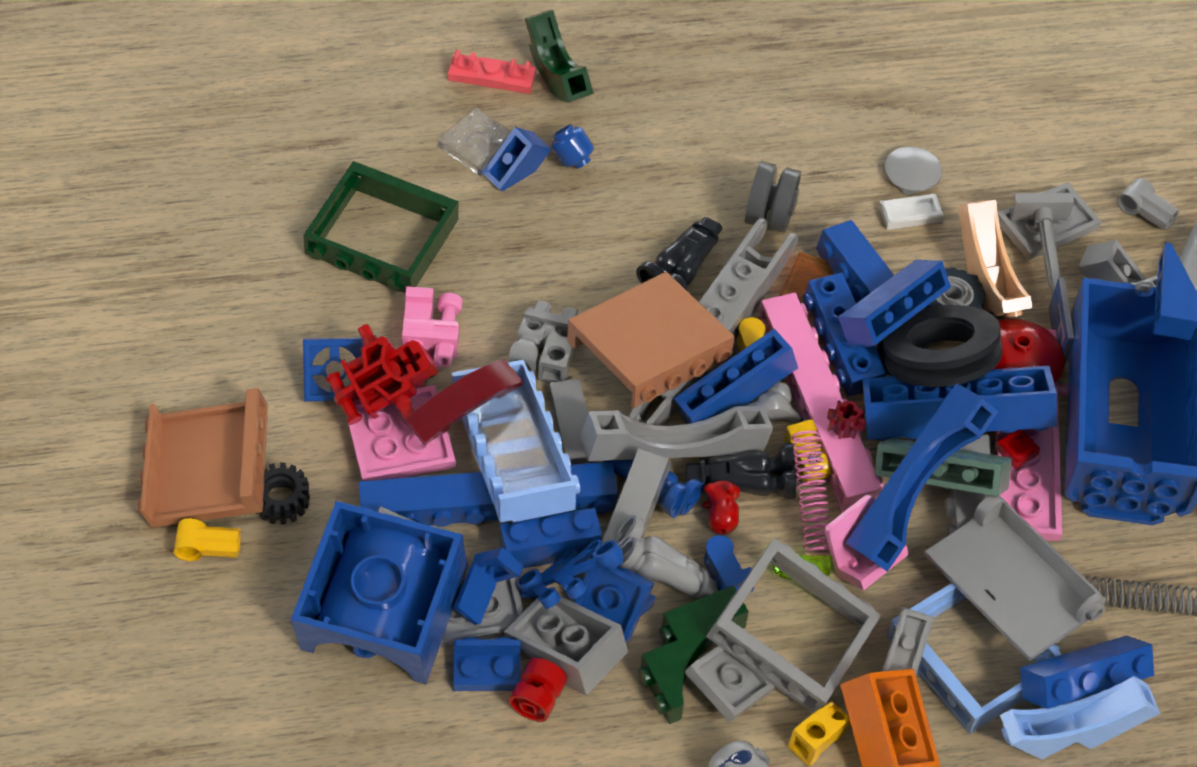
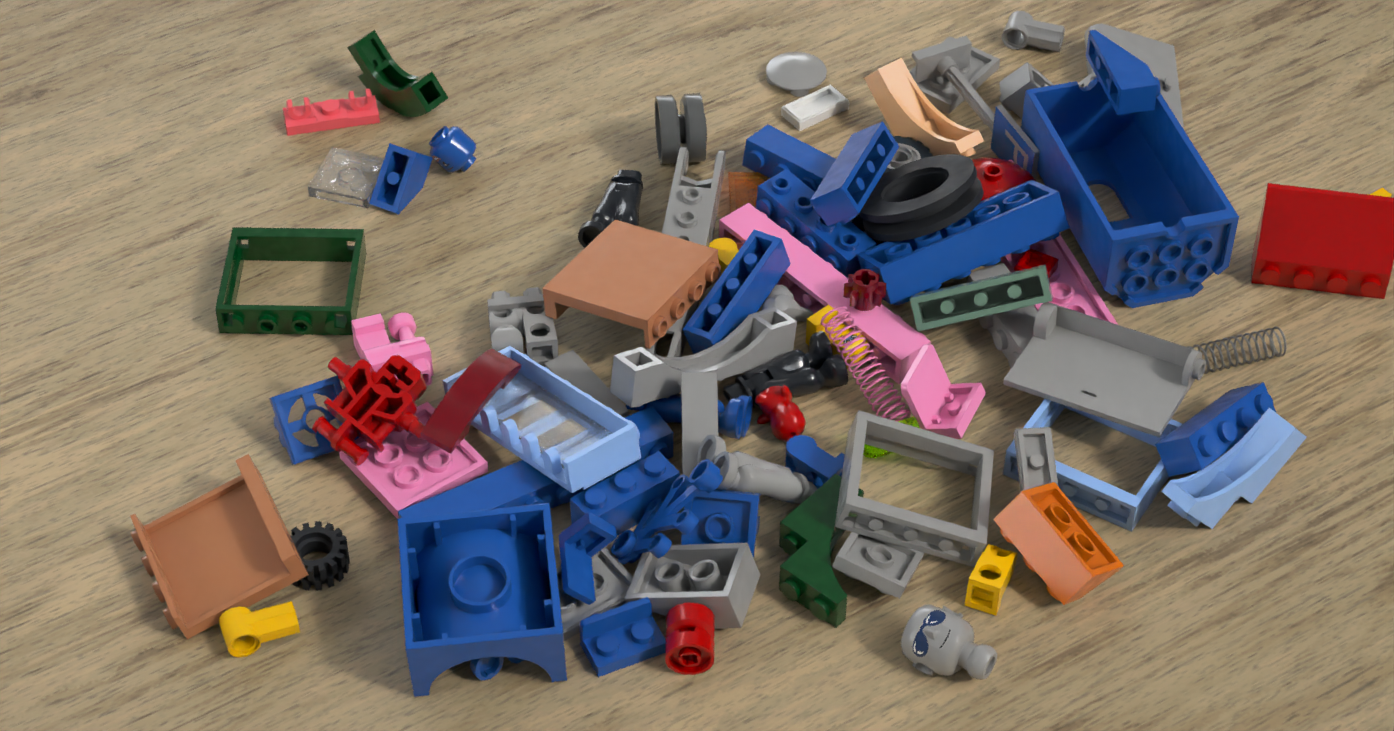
camera: 20 degrees left, 10 degrees down
blue arch [846,383,998,572] -> none

